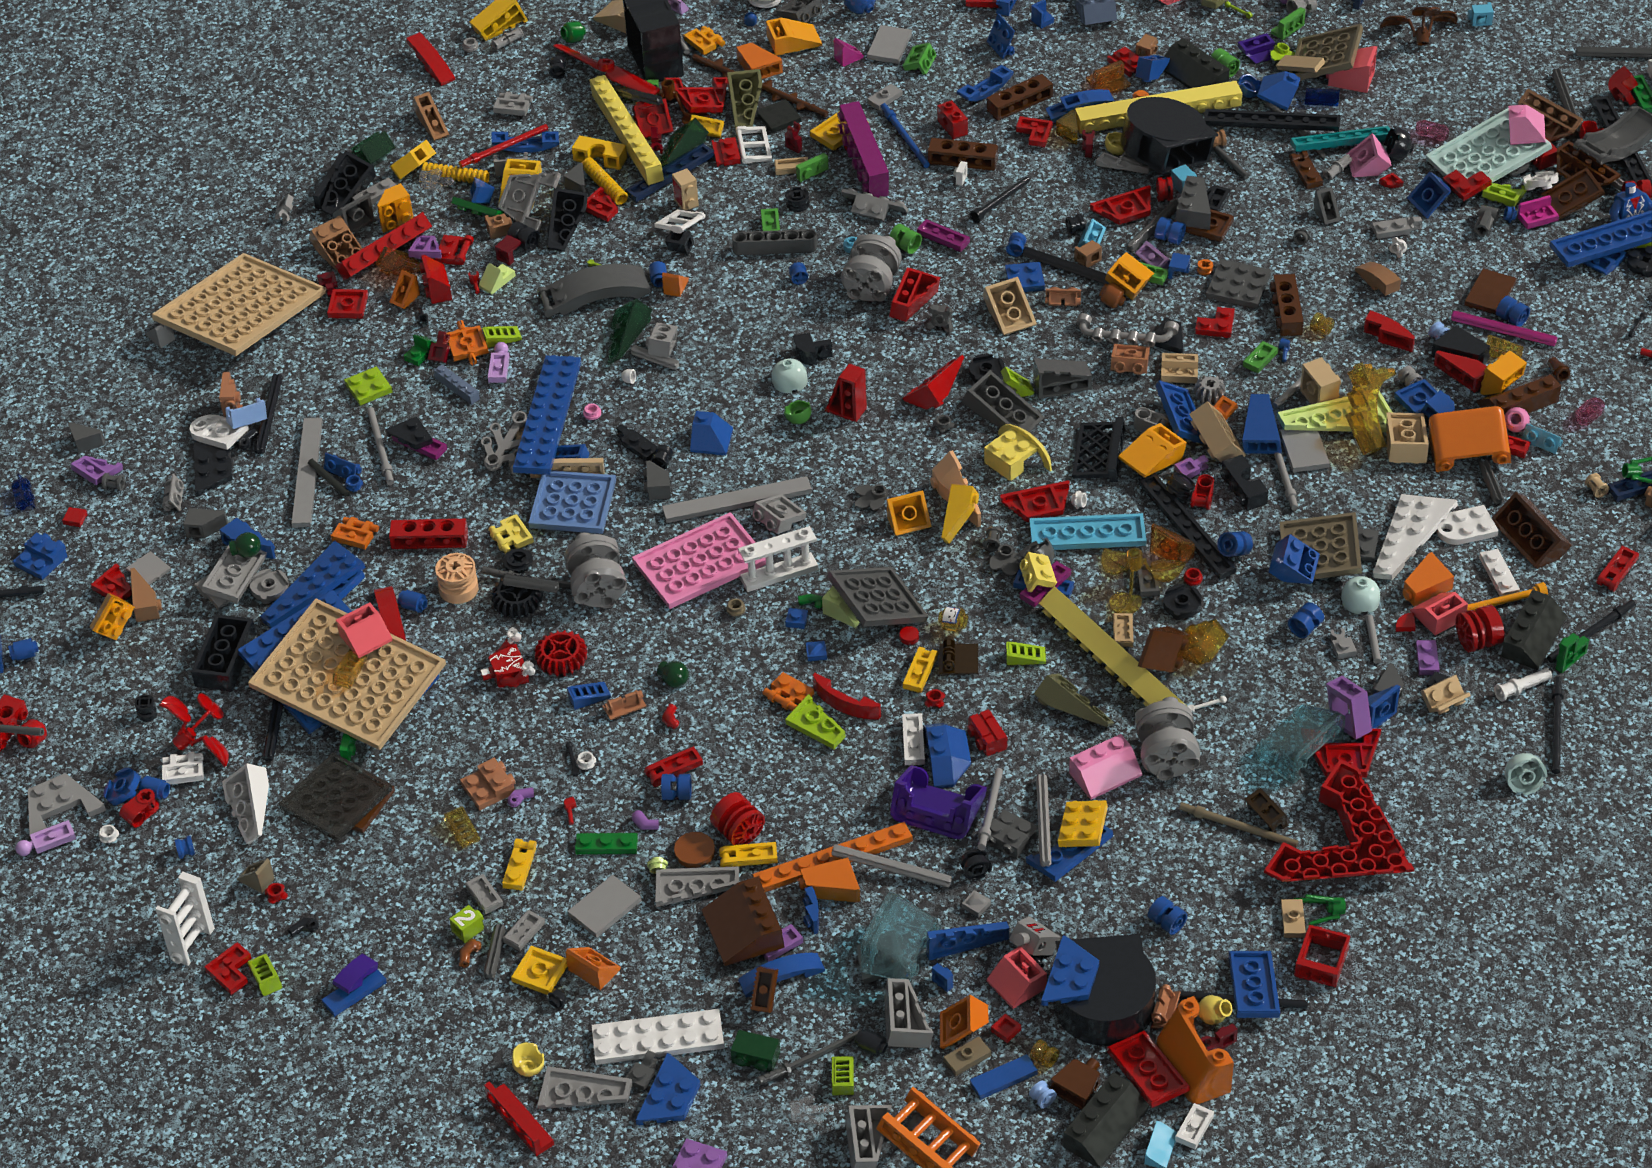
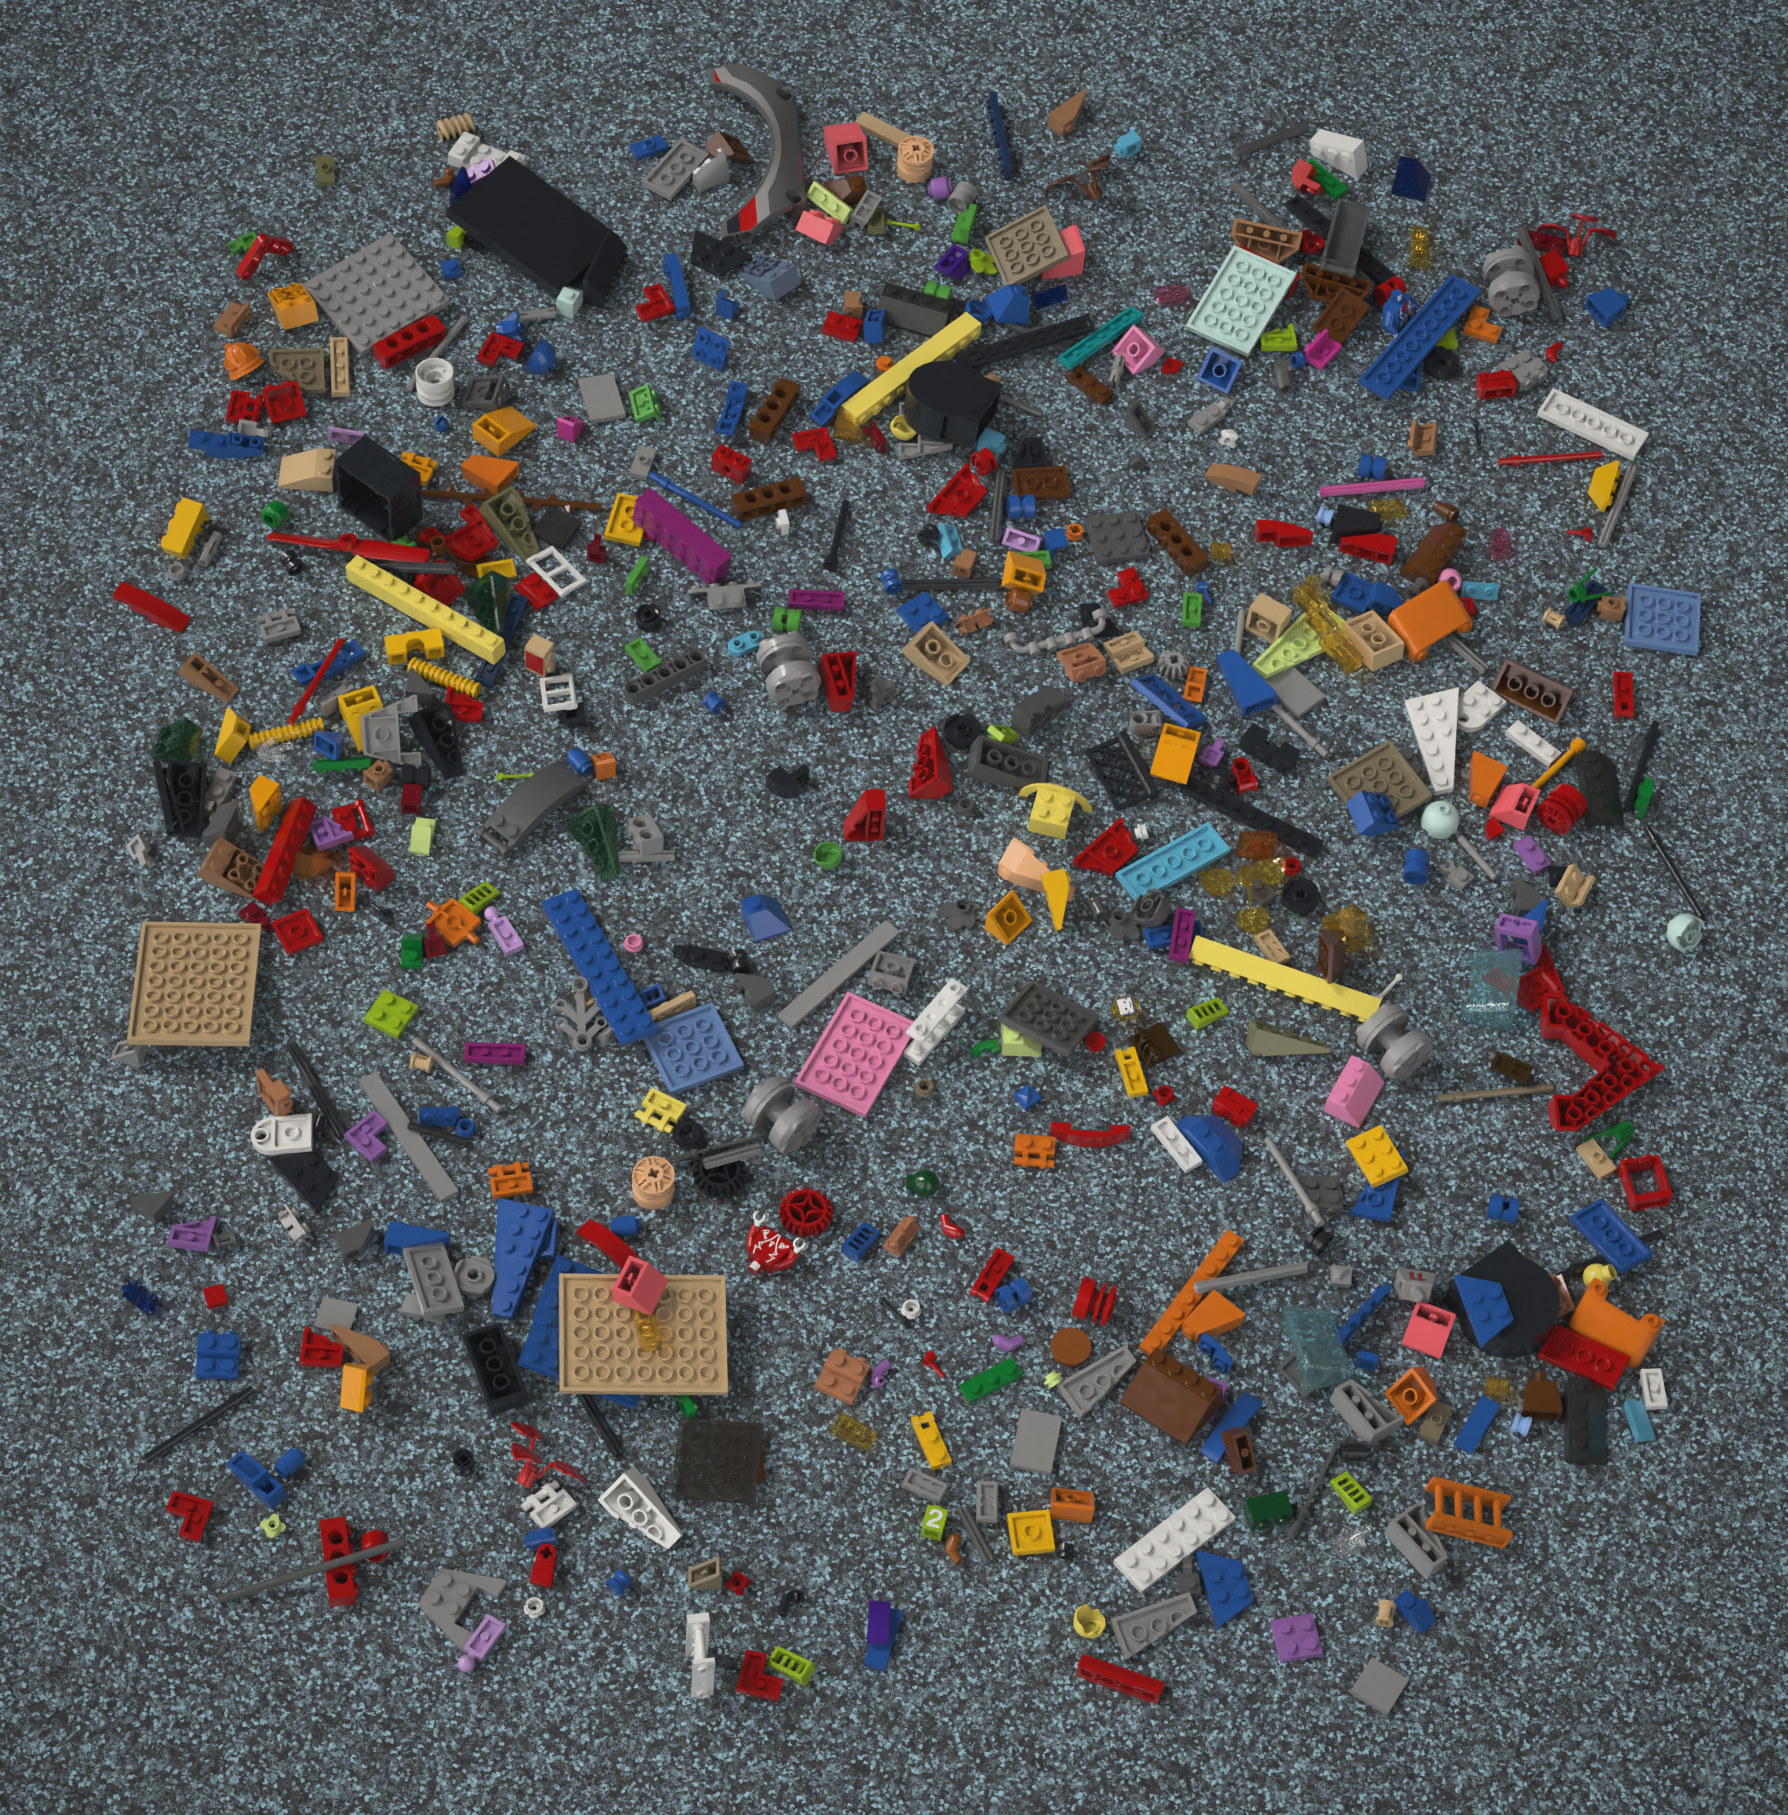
camera: 40 degrees left, 10 degrees up
blue plate [103,767,141,806] -> none
light blue hinge [225,398,267,429] -> none
dark green piece [229,532,261,558] -> none
black wing [385,416,433,450] -> none
red brick [389,518,468,549] -> none
sand blue piece [434,365,480,405] -> none
red hand [468,271,480,294] -> none
white hinge [621,369,636,384] -> none
dark red plate [650,127,663,154] -> none
yellow plate [719,842,778,867] -> none
light aqua cylinder [771,359,808,393] -> none
tan tile [774,157,808,175] -> none
blue plate [785,608,808,629] -> none
lime wing [785,694,846,750] -> none
dark purple windscreen [890,765,987,839] -> none
red plate [991,1014,1022,1043] -> none
light yellow bracket [1020,552,1057,592] -> none
light grey axle [1036,774,1052,867] -> none
clear orange bracket [1086,60,1131,94] -> none
dark grey wedge [1176,176,1211,230] -> none
tan slope [1189,401,1246,462] -> none
dark red plate [1201,1023,1238,1051] -> none
blue wheel [1217,531,1253,557] -> none
tan tile [1276,55,1325,73] -> none
black cylinder [1384,126,1414,161] -> none
red plate [1442,169,1492,201] -> none
reddish brown tile [1464,268,1517,315] -> none
light orange slope [1480,351,1527,395] -> none
white pin [1494,668,1552,702] -> none
bright pink slope [1508,105,1545,145] -> none
white plate [1523,171,1559,190] -> none
none -> medium lavender plate [344,1110,388,1163]
none -> tan bush [409,1052,434,1073]
none -> medium nougat bracket [1408,419,1438,457]

